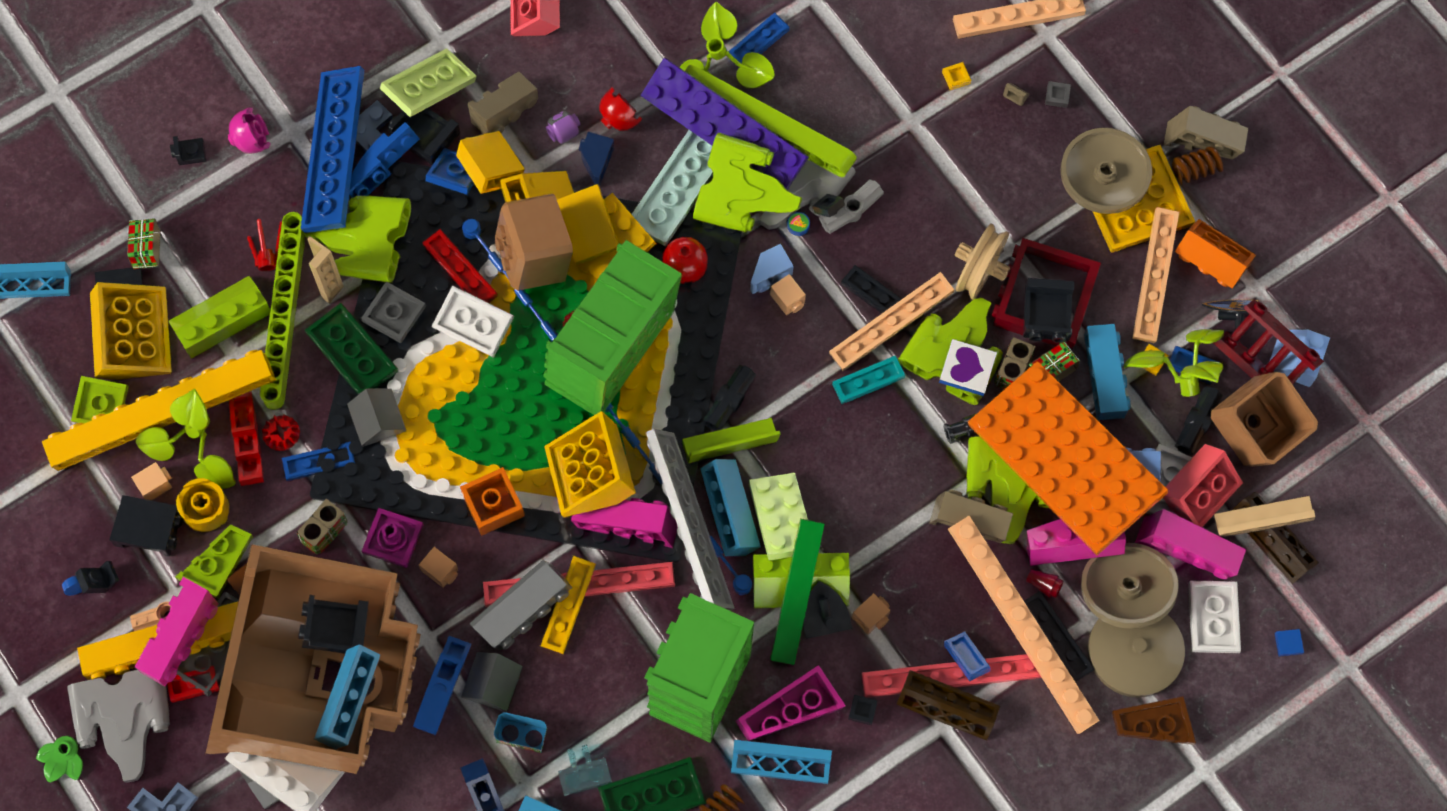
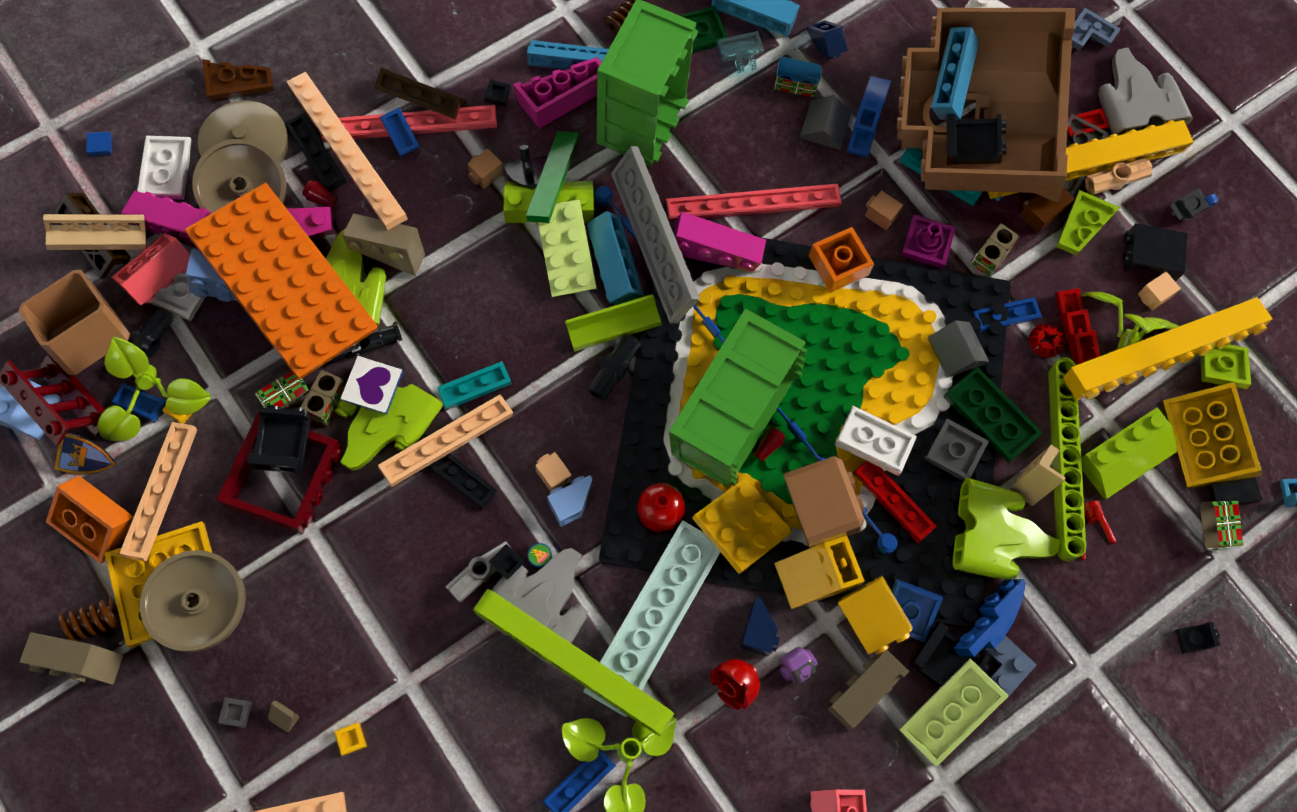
camera: 175 degrees right, 0 degrees up
bright green plate [36,736,83,782] -> none
dark pink wedge [135,577,219,686] -> none
yellow brick [176,478,229,532] -> none
dark pink cylinder [228,108,271,154] -> none
blue plate [301,66,365,233] -> none
slope [470,560,573,650] -> none
yellow tile [541,556,596,654] -> none
yellow slope [544,411,636,517] -> none
yellow tile [557,184,618,264] -> none
dark purple plate [640,58,809,190] -> none
lime rock [693,132,802,232] -> none
tan wheel [955,223,1010,300] -> none
dark azure brick [1084,324,1131,420] -> none

